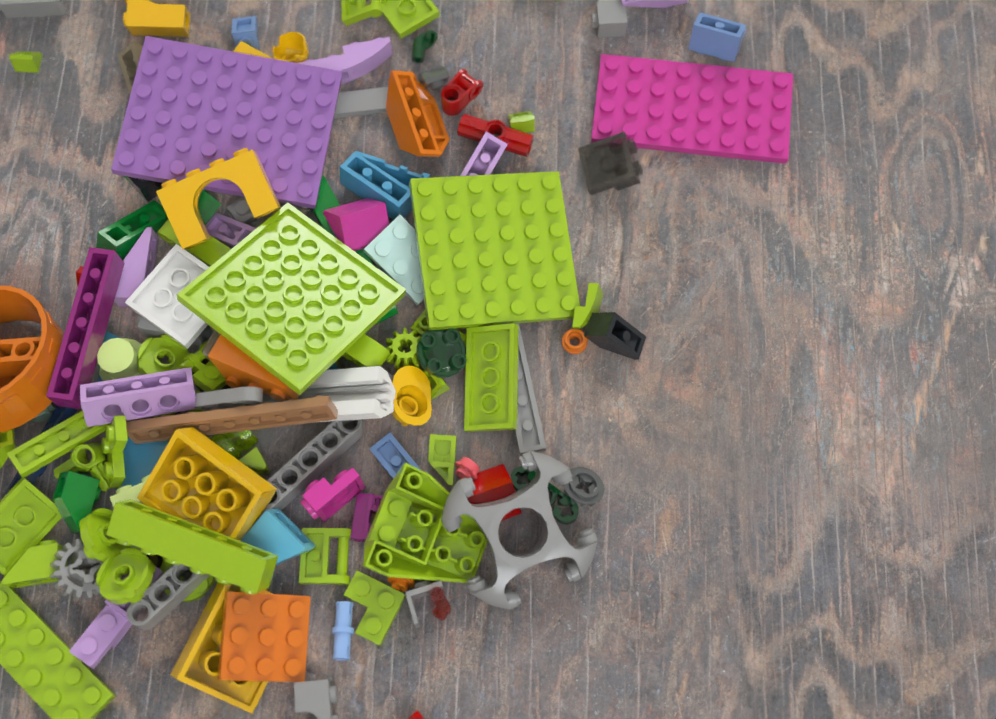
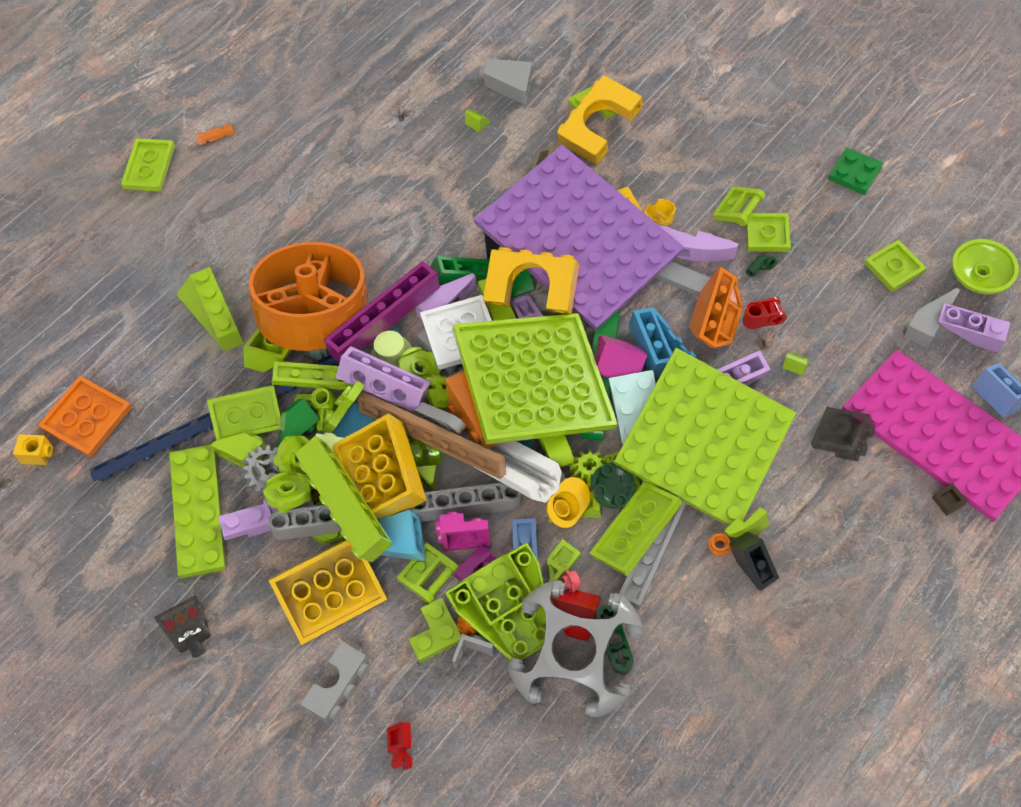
camera: 40 degrees right, 10 degrees down
orange plate [218,591,311,682] -> none
medium blue bracket [232,16,260,51] -> none
light blue pin [332,601,354,661] -> none
dark grey slope [417,66,449,90] -> none
clear red arm [430,587,451,621] -> none
red piece [457,114,534,157] -> none
dark grey gear [562,467,604,507] -> none
none -> dark brown plate [932,483,968,516]

